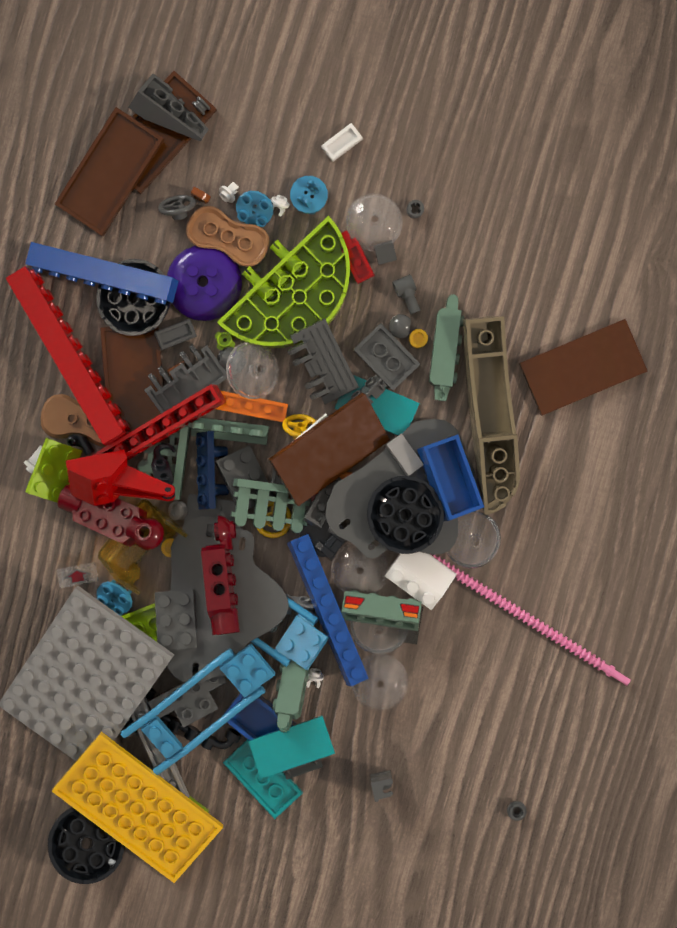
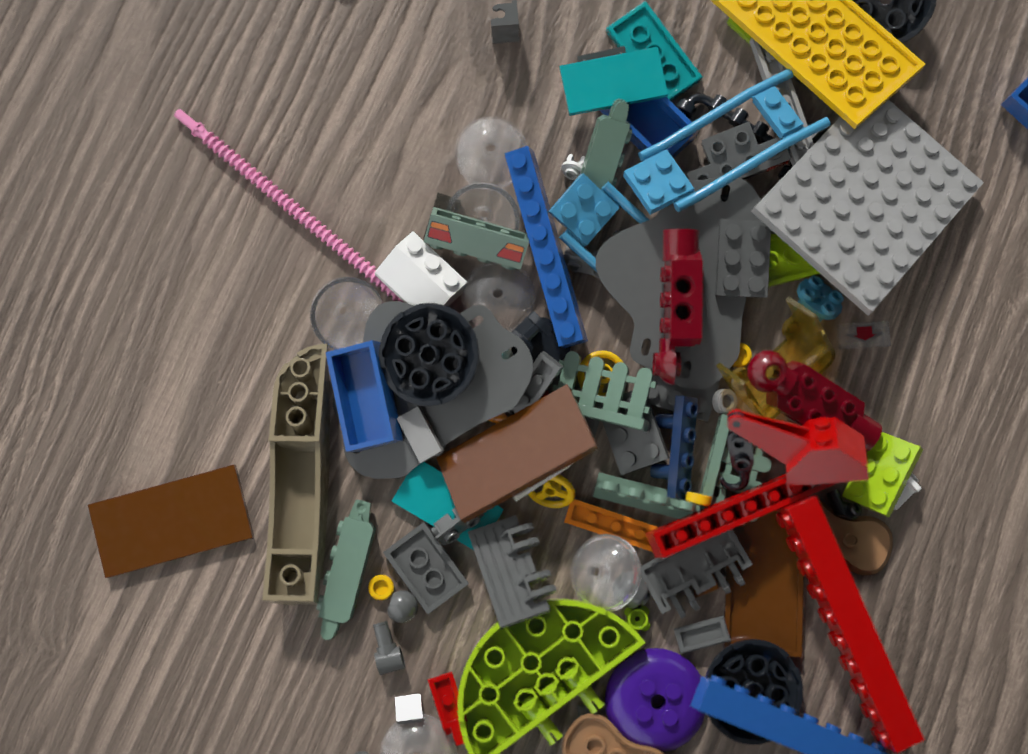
camera: 165 degrees left, 5 degrees down
none -> yellow tile [685,491,712,507]

